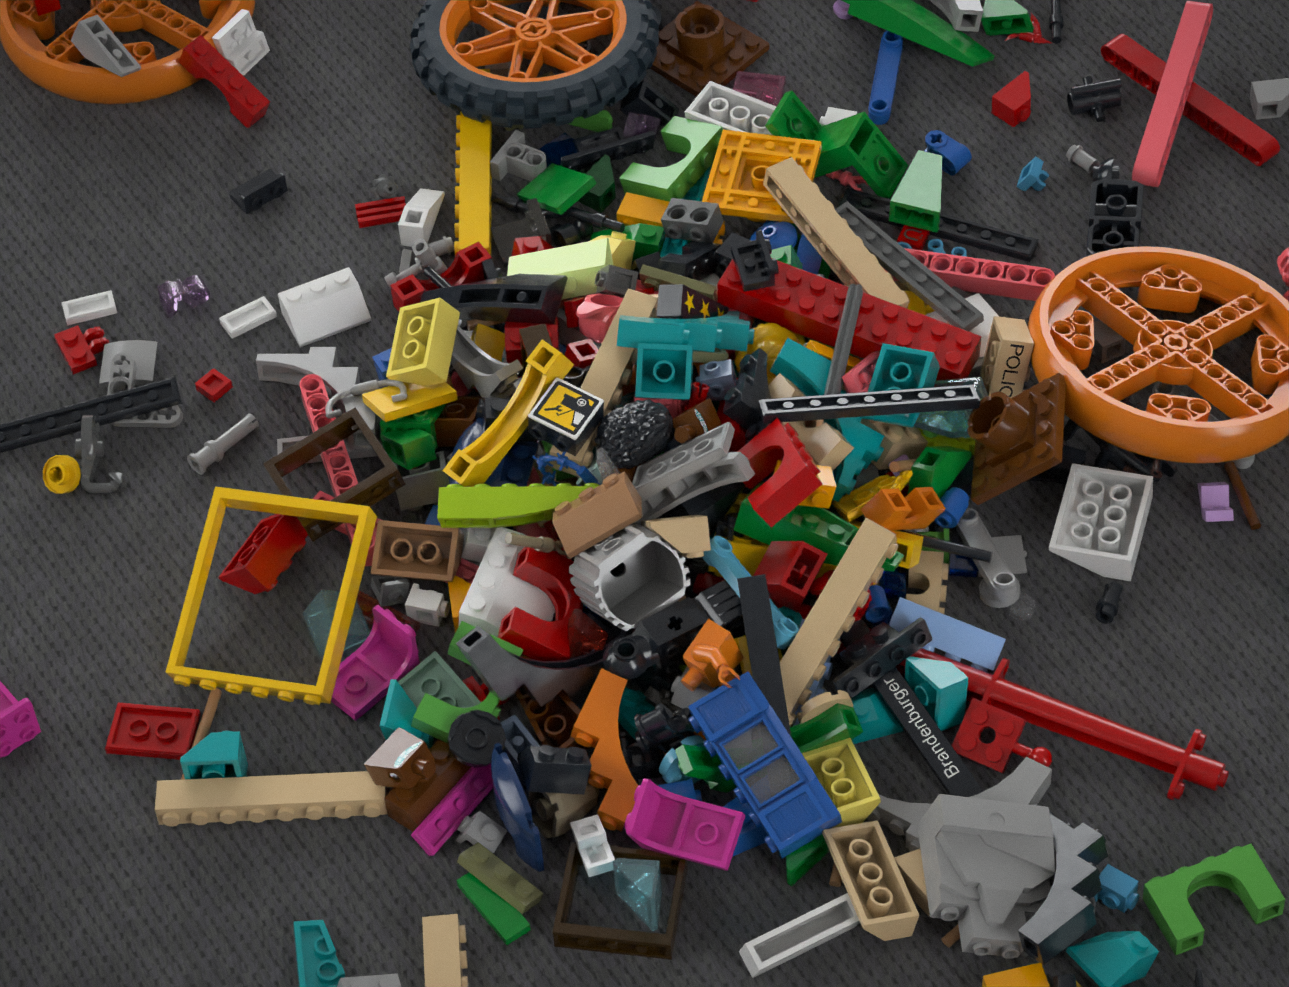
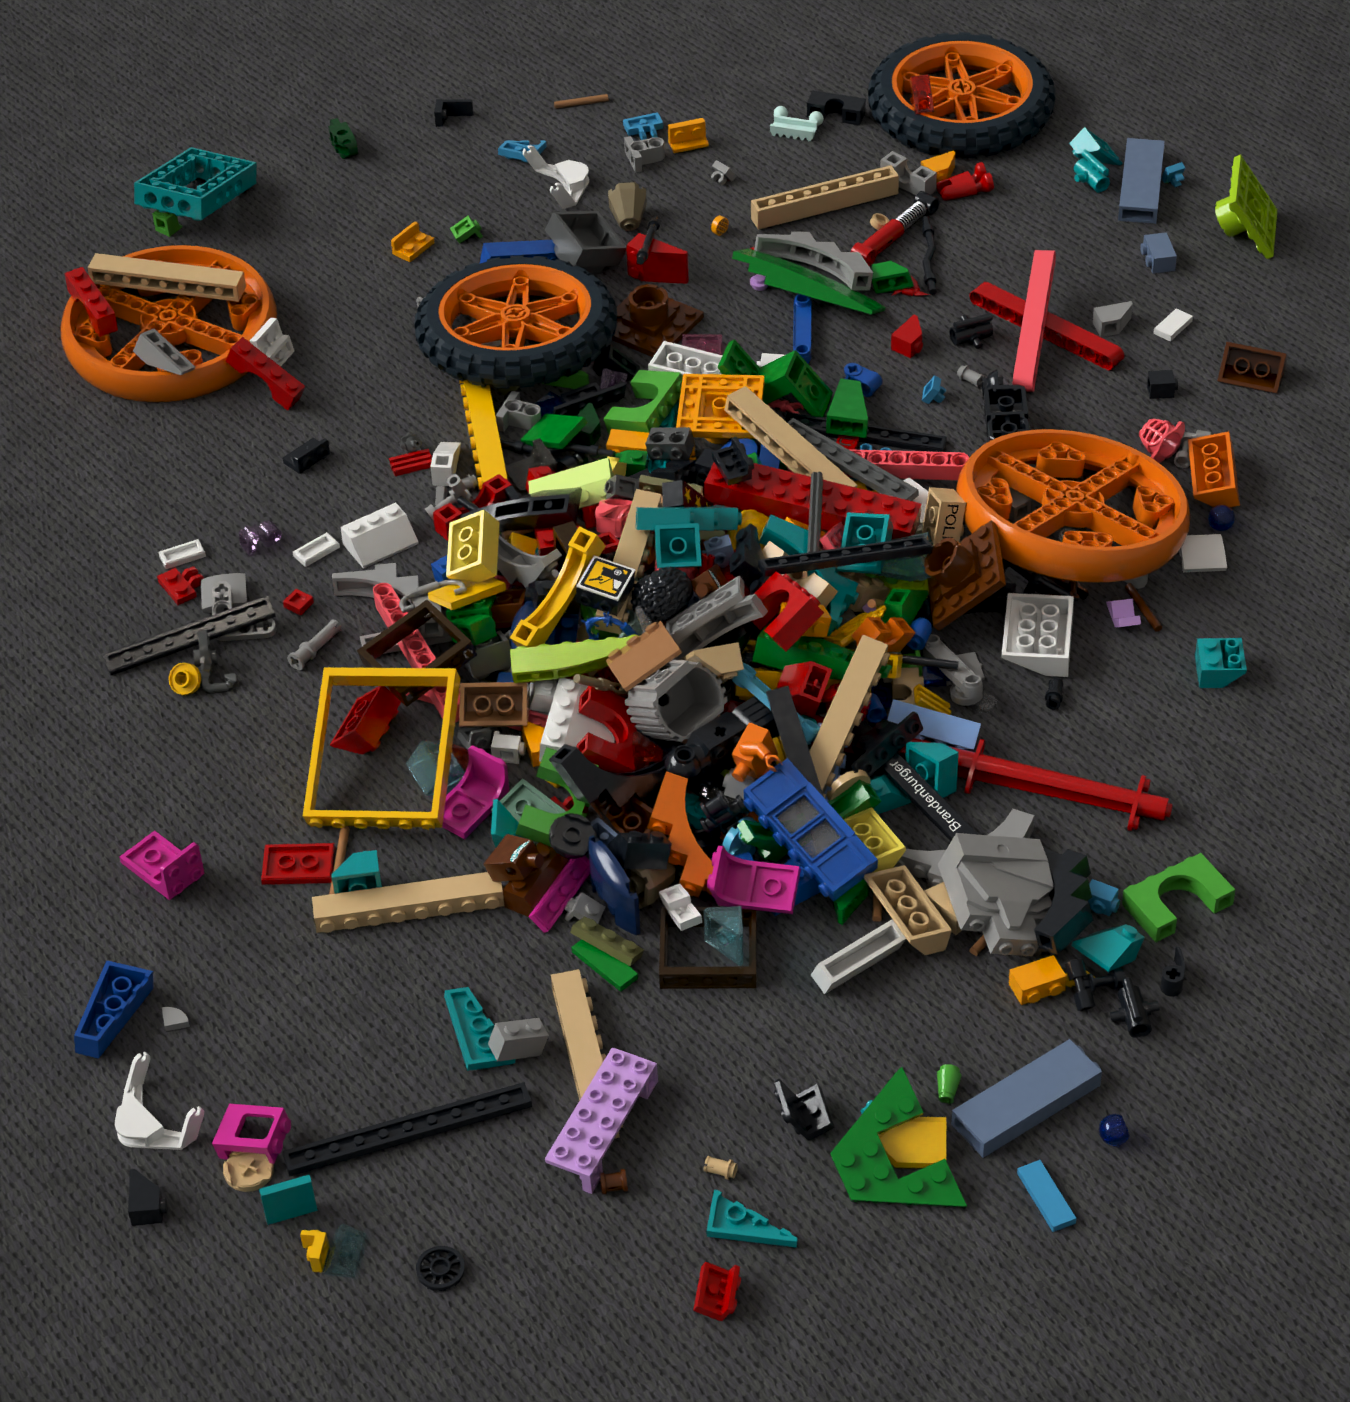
camera: 10 degrees left, 5 degrees down
red plate [952,698,1052,774] -> none
none -> yellow tile [913,684,951,715]

